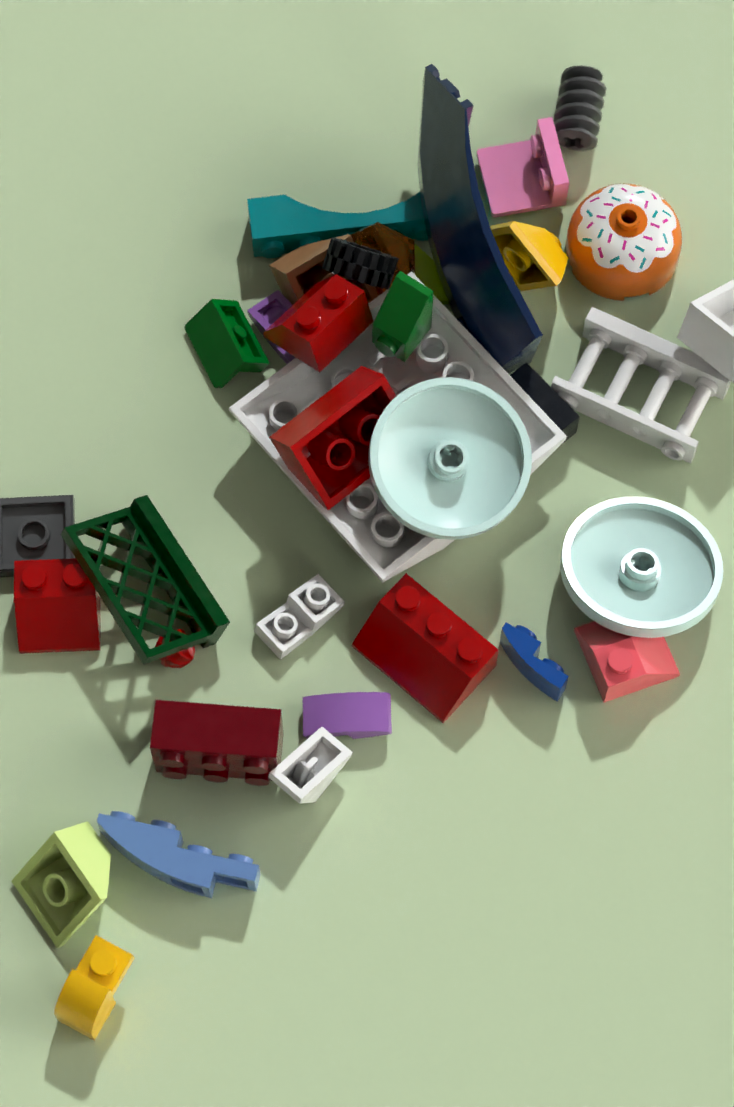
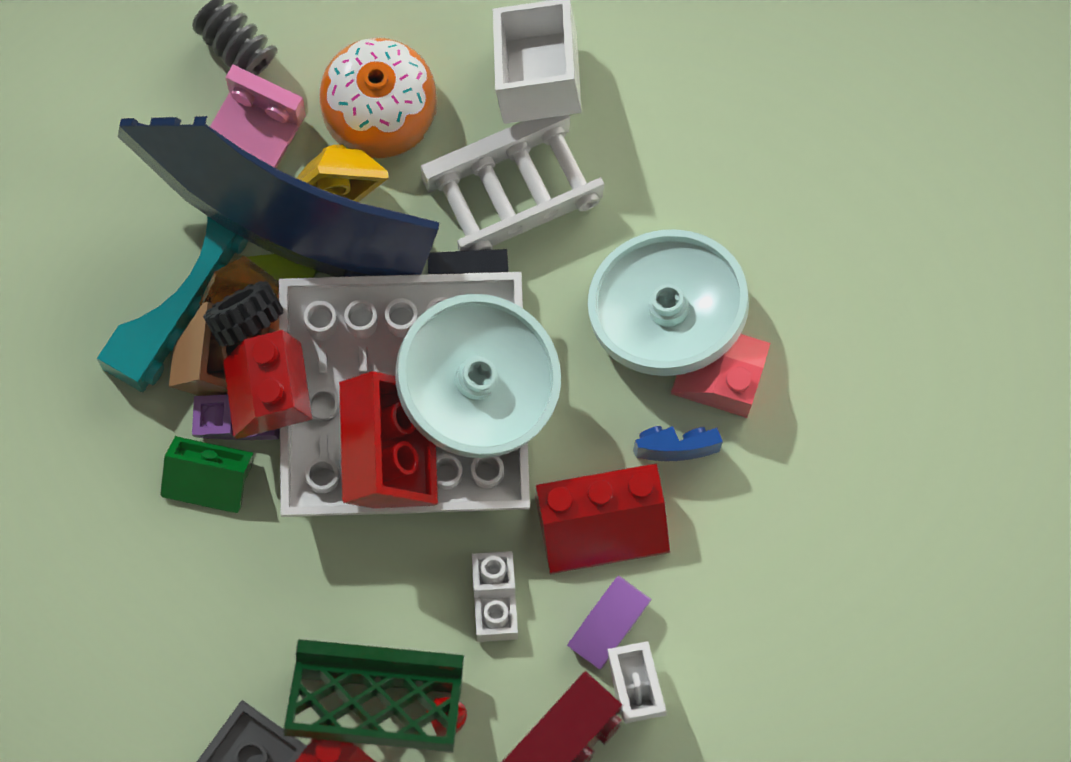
camera: 55 degrees left, 5 degrees up
green slope [372,271,434,362] -> none

